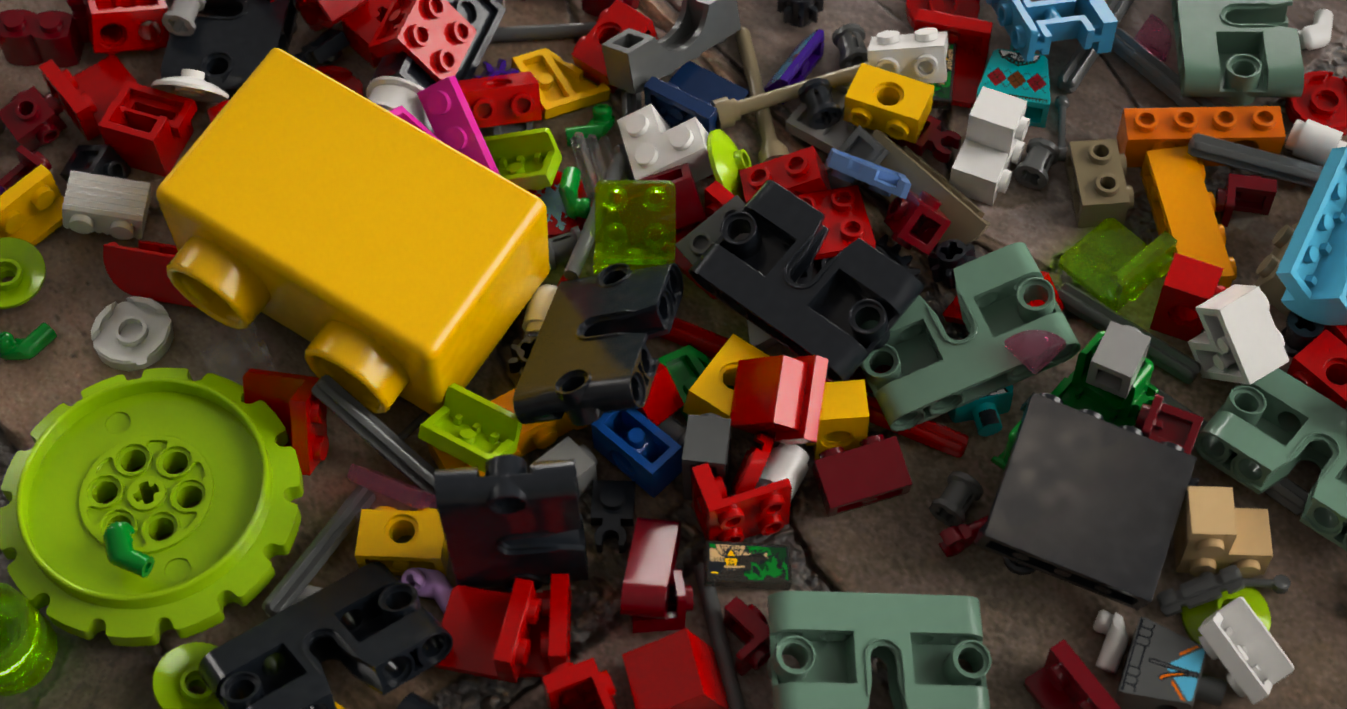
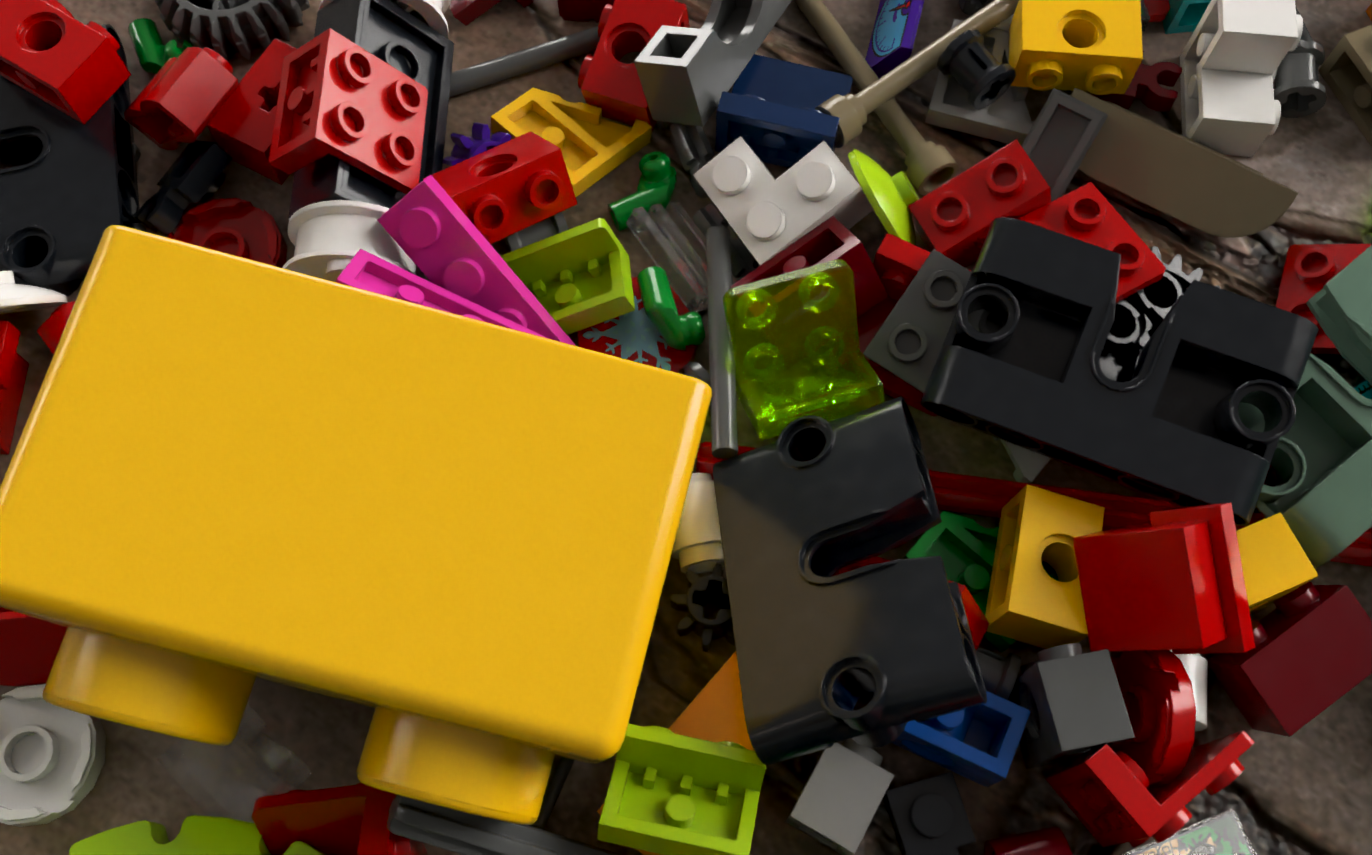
camera: 20 degrees left, 10 degrees up
medium blue wing [826,148,912,199] -> none
dark red brick [884,190,952,255] -> none
black gear [928,239,977,289] -> none

